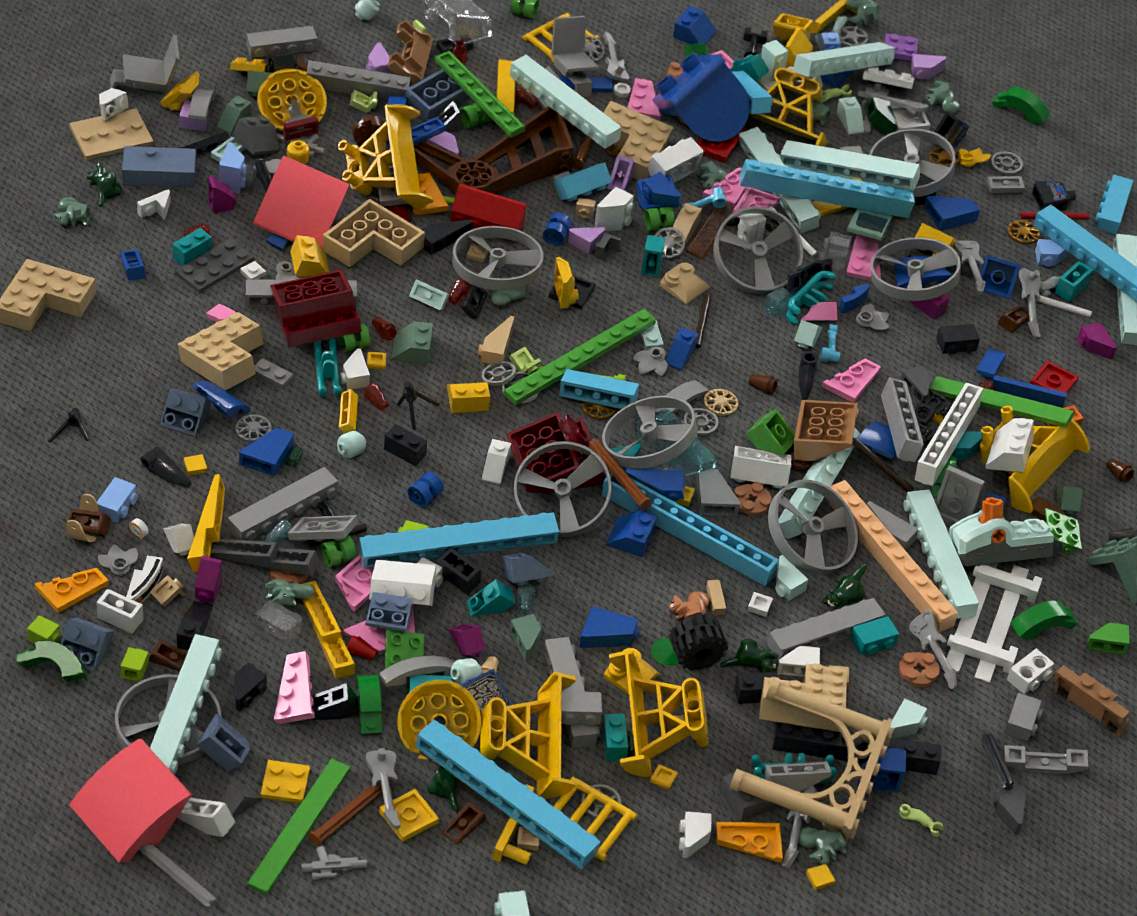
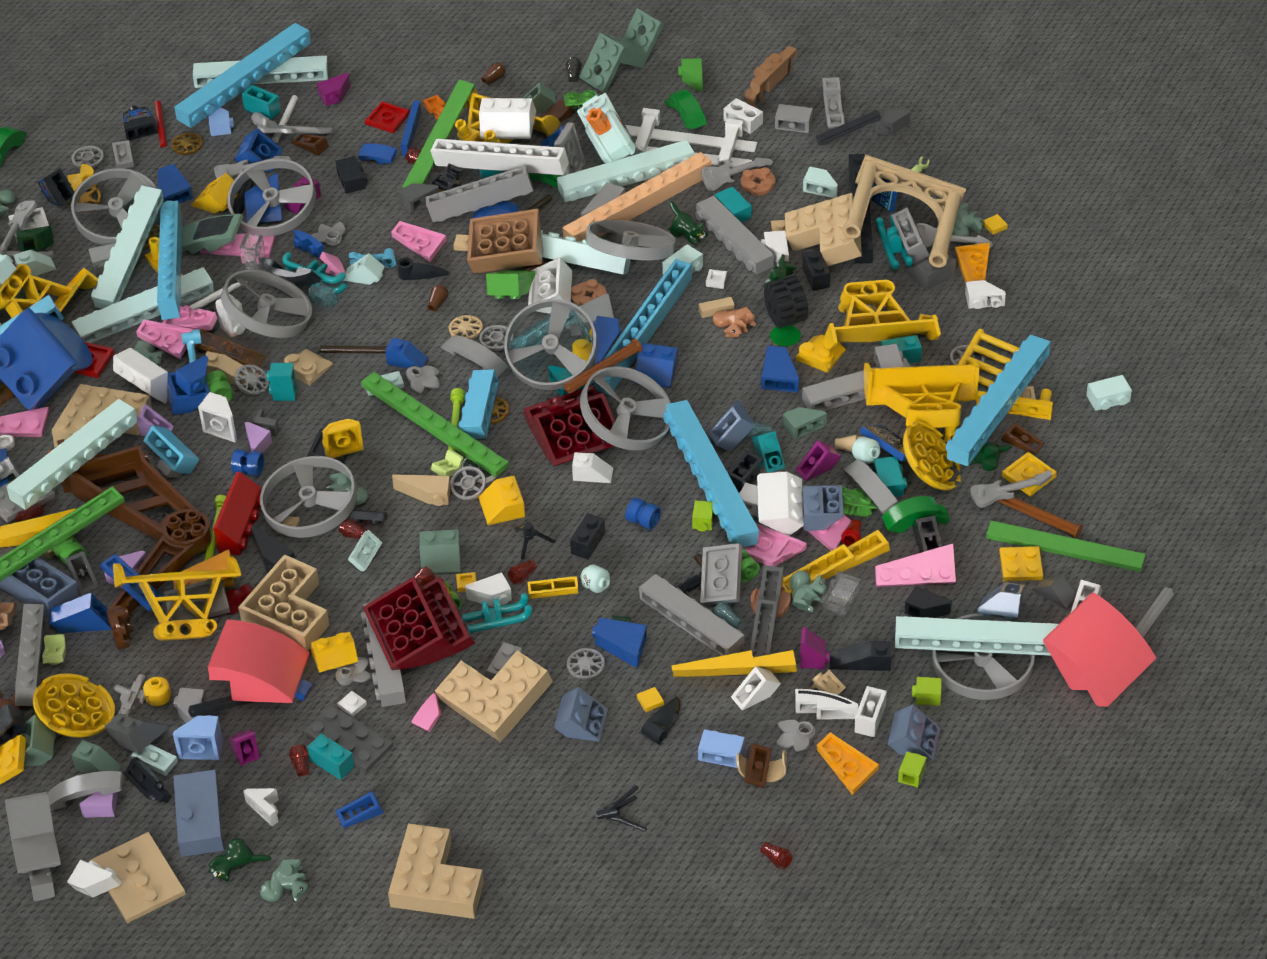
camera: 90 degrees left, 0 degrees up
arch [16,641,87,681] -> none
white tile [129,518,148,539] -> none
reddish brown slope [149,639,187,671] -> none
yellow slope [160,71,199,111] -> none
blue slope [192,381,251,419] -> none
dark red piece [283,100,319,141] -> none
light grey piece [301,846,367,881] -> none
tan bracket [575,198,596,219] -> none
medium azure brick [1095,175,1133,234] -> none

